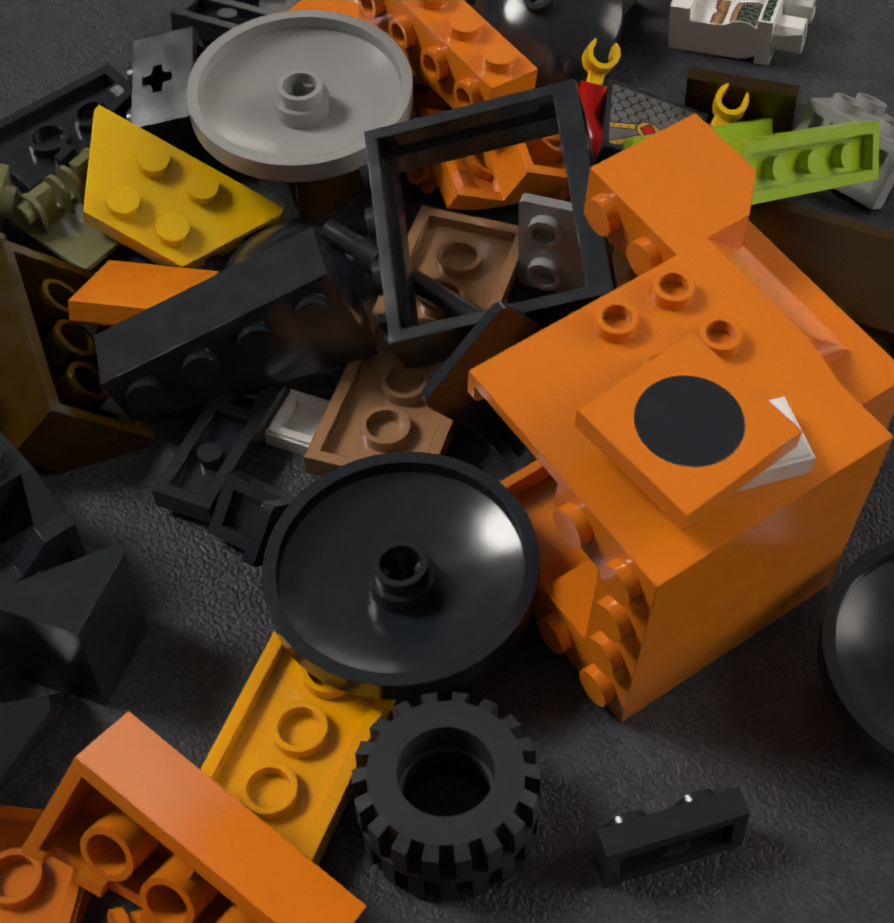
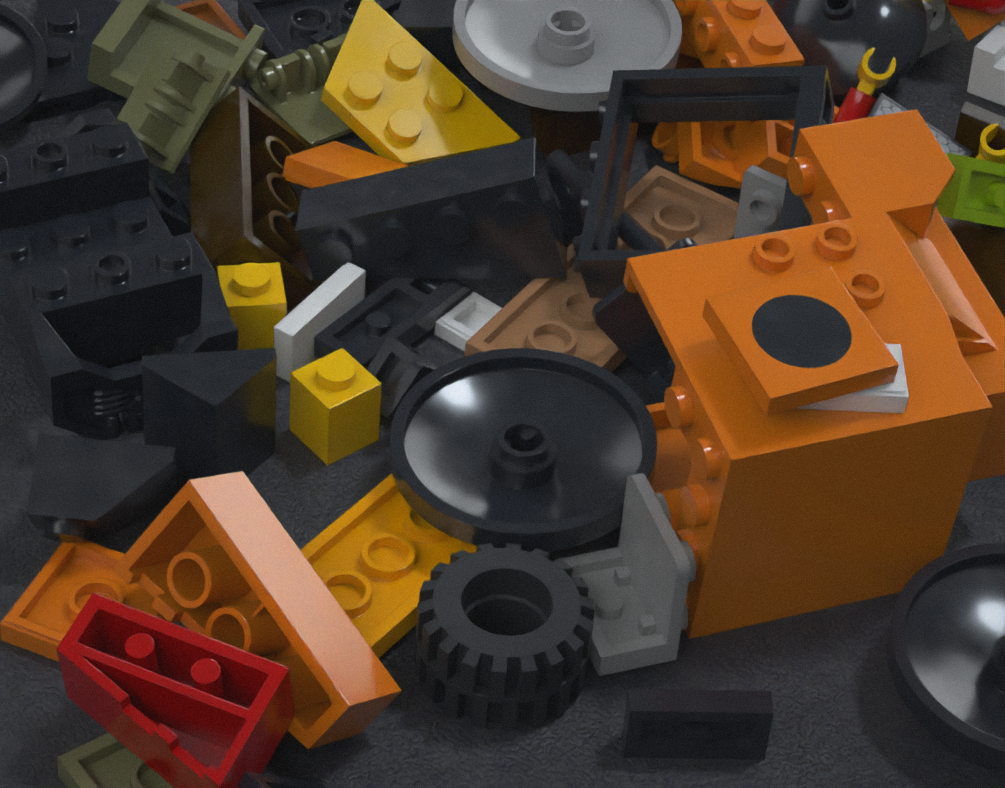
camera: 10 degrees right, 10 degrees down
none -> yellow brick [217,262,287,350]
none -> white tile [274,262,366,382]
none -> yellow brick [289,348,382,466]
none -> light grey bracket [554,473,696,676]

